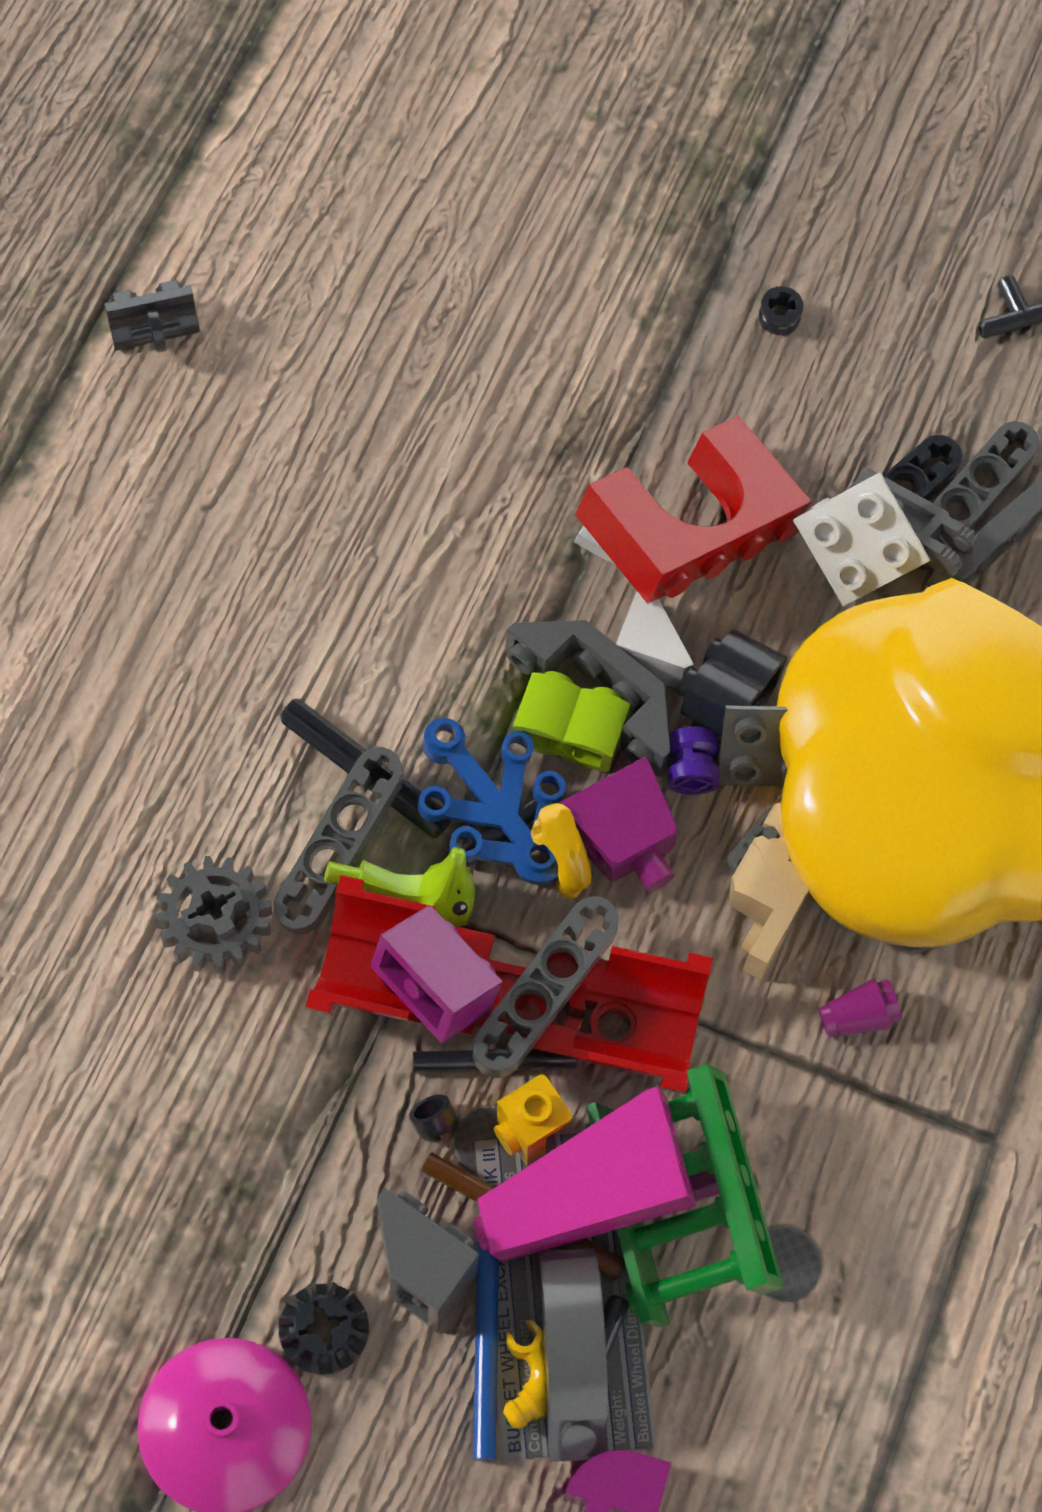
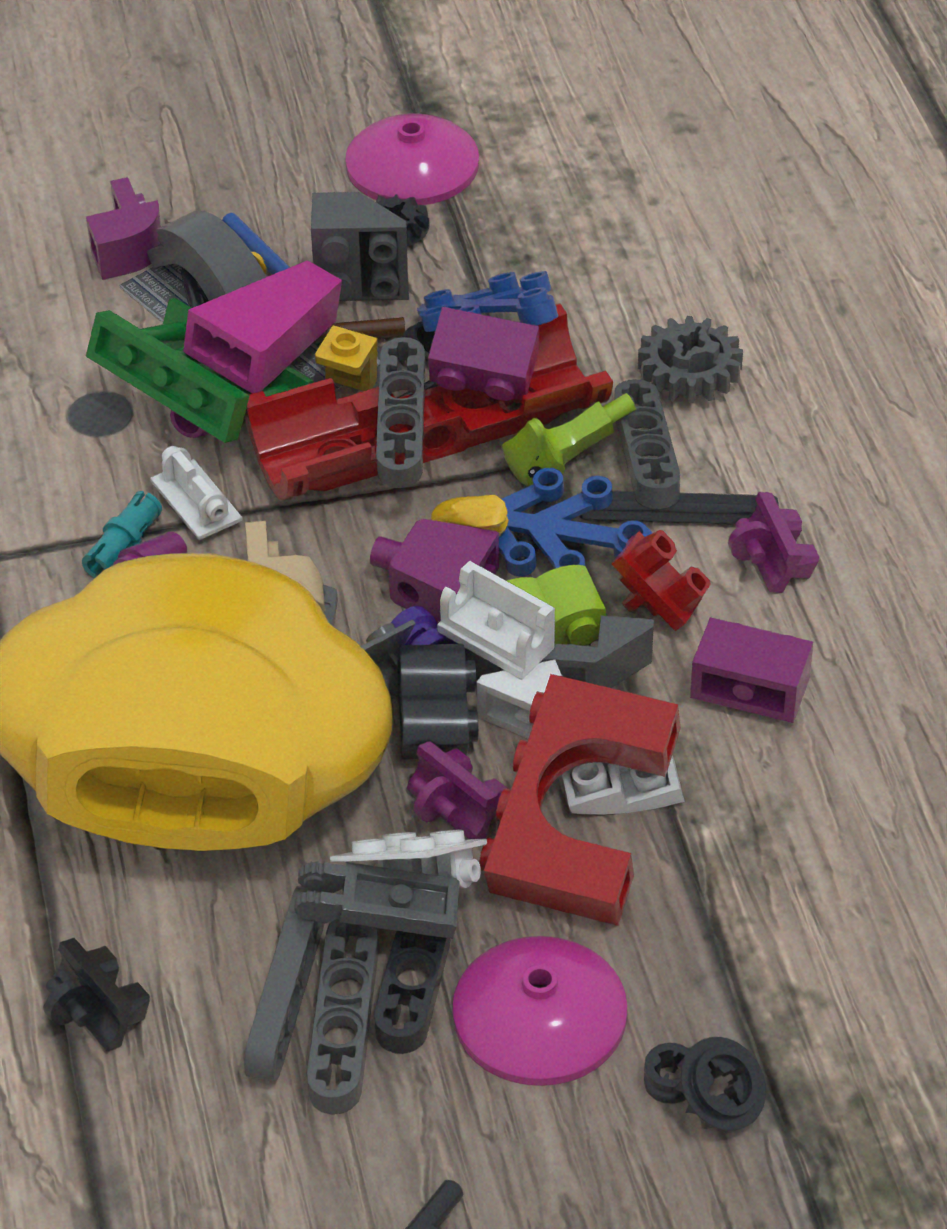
camera: 150 degrees right, 20 degrees down
none -> teal pin [82,491,162,578]
none -> white hinge [150,446,243,540]
none -> magenta hips [407,741,508,839]
none -> blue plant [417,271,558,332]
none -> white hinge [437,561,555,680]
none -> dark pink dish [453,936,627,1086]
none -> red hips [611,530,711,631]
none -> black gear [676,1037,766,1134]
none -> magenta brick [690,617,813,723]
none -> magenta hips [728,492,819,593]

